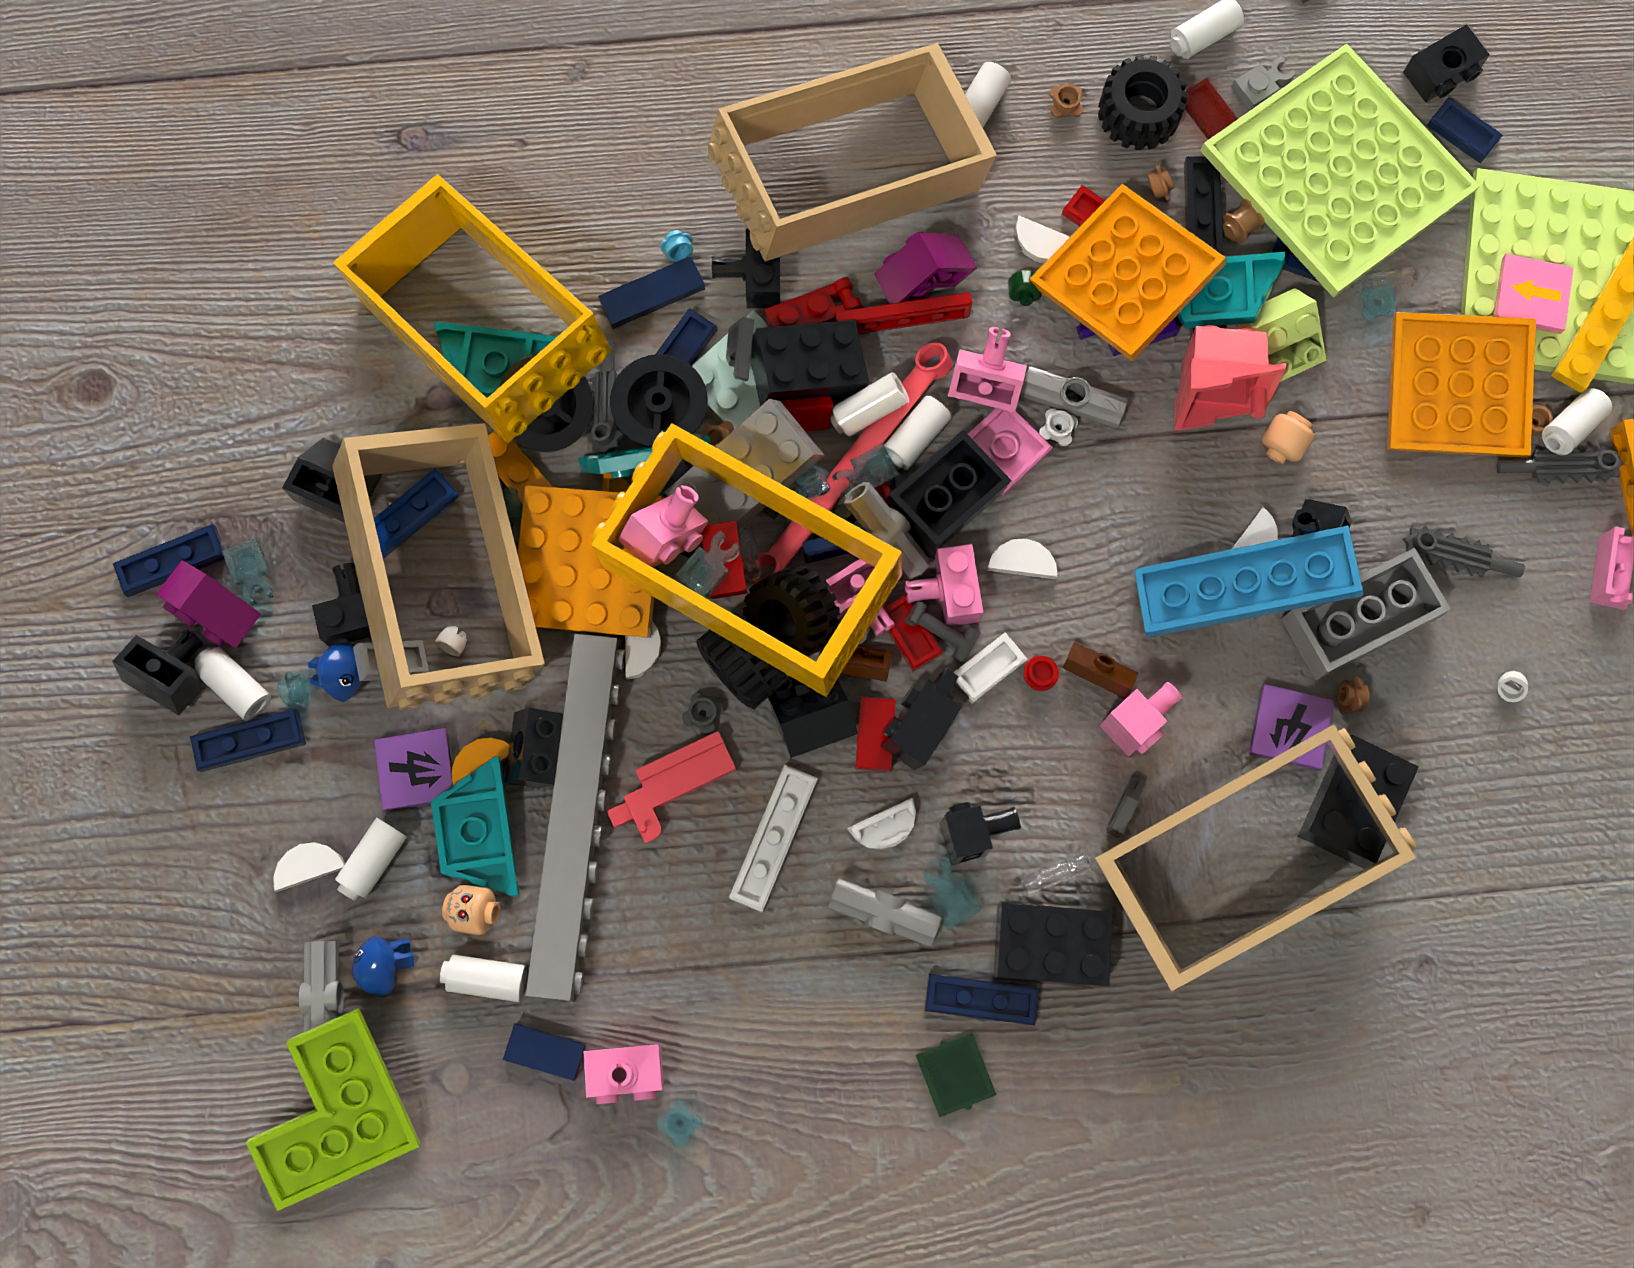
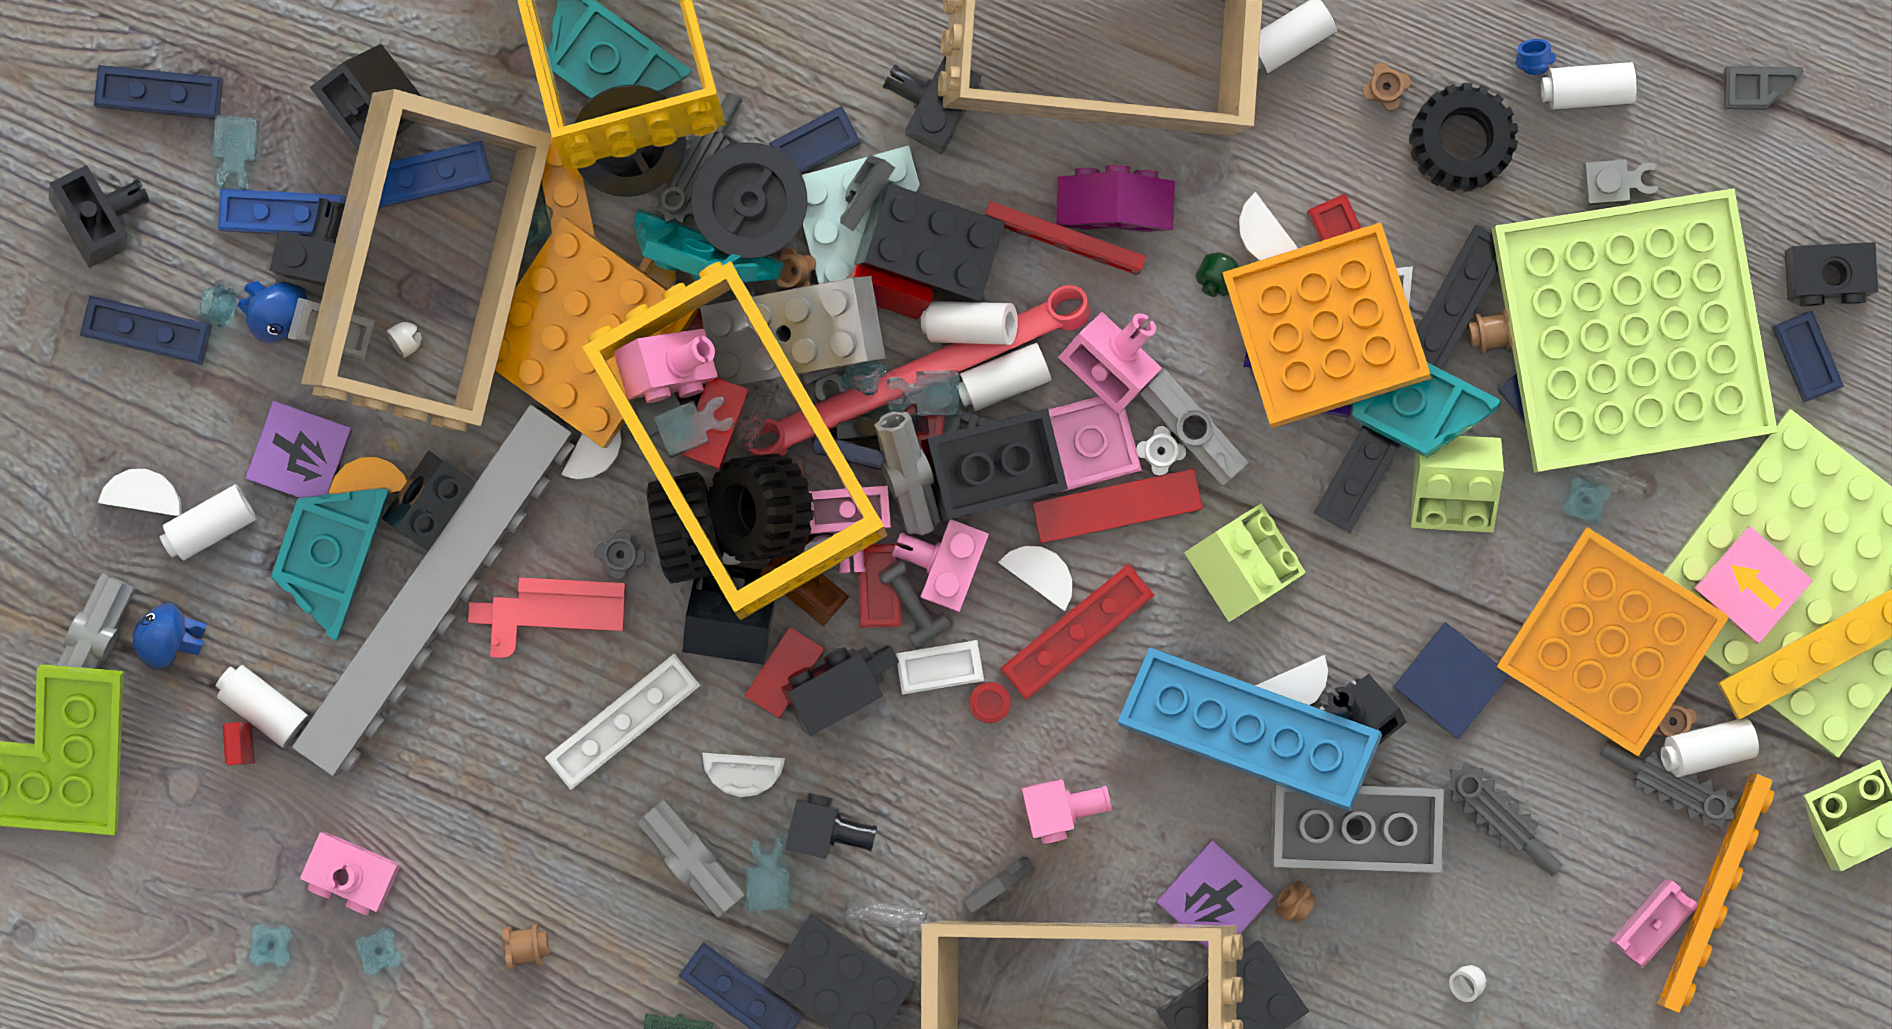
camera: 30 degrees right, 10 degrees up
magenta brick [156,560,261,649] -> none
white brick [194,647,271,721] -> none
light nougat head [442,885,501,935] -> none
dark blue tile [503,1023,586,1081] -> none
dark blue tile [598,256,705,329] -> none
medium azure plate [660,230,693,262] -> none
red plate [763,277,864,327] -> none
reddish brown plate [1062,642,1138,699] -> none
medium nougat plate [1147,163,1174,201] -> none
coral piece [1174,325,1286,430] -> none
clear red tile [1185,78,1238,140] -> none
light nougat head [1261,411,1314,465] -> none
none -> blue tile [218,189,346,237]
none -> red tile [222,722,255,765]
none -> clear light blue plate [249,924,293,967]
none -> medium nougat brick [502,924,550,970]
none -> red tile [1000,563,1155,700]
none -> red tile [1032,469,1203,544]
none -> yellowish green slope [1184,503,1306,622]
none -> dark blue tile [1392,622,1510,739]
none -> blue plate [1515,39,1556,75]

